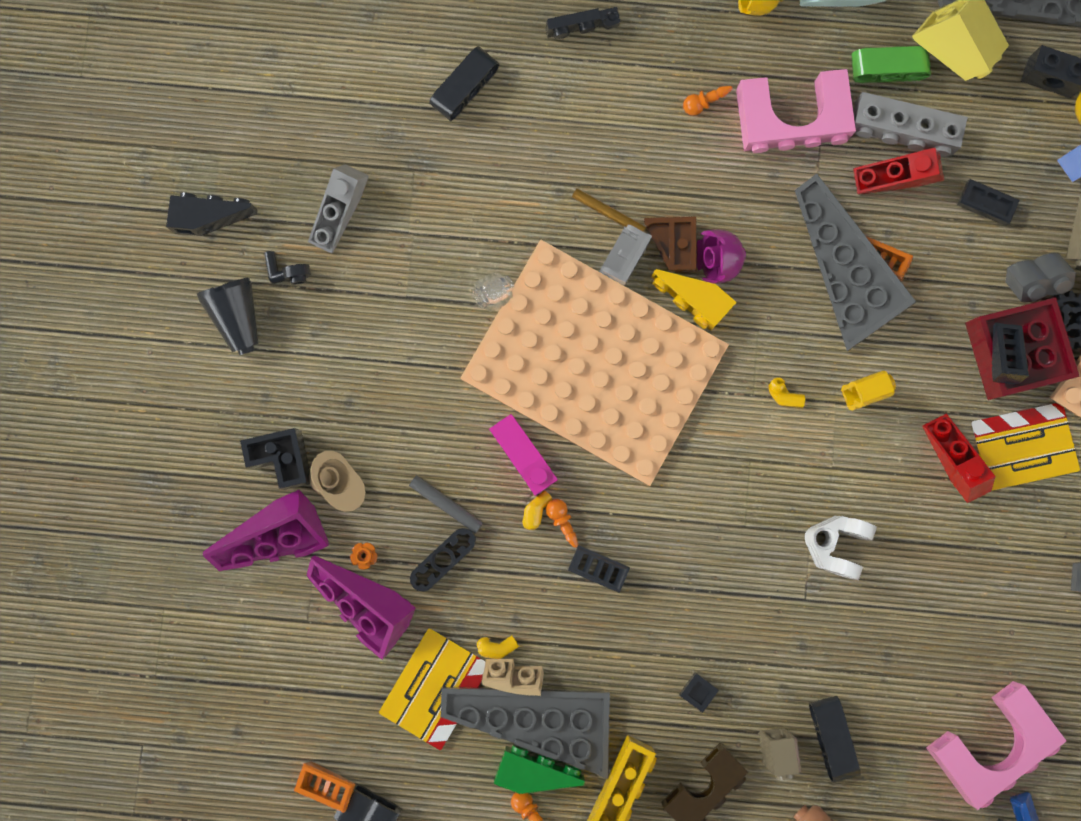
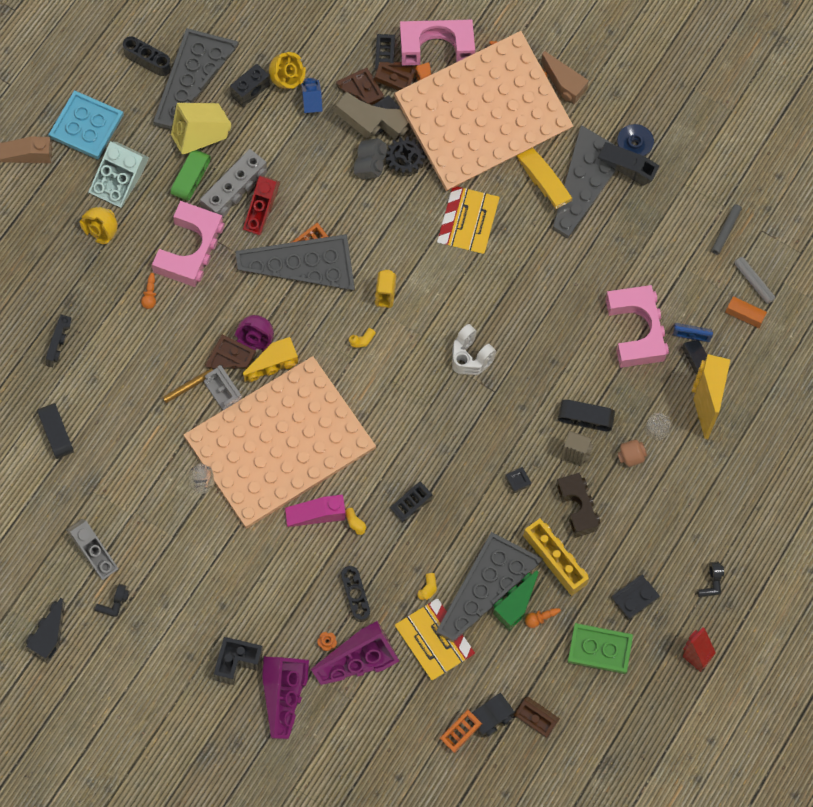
camera: 65 degrees left, 15 degrees down
black cone [197,277,259,356] -> none
tan piece [310,451,366,512] -> none
dark grey piece [409,475,483,534] -> none
tan slope [482,659,544,696] -> none
orange bar [546,499,578,548] -> none
red slope [923,413,996,503] -> none
black plate [957,179,1020,226] -> none
dark red slope [965,297,1080,400] -> none
black slope [992,323,1029,384] -> none

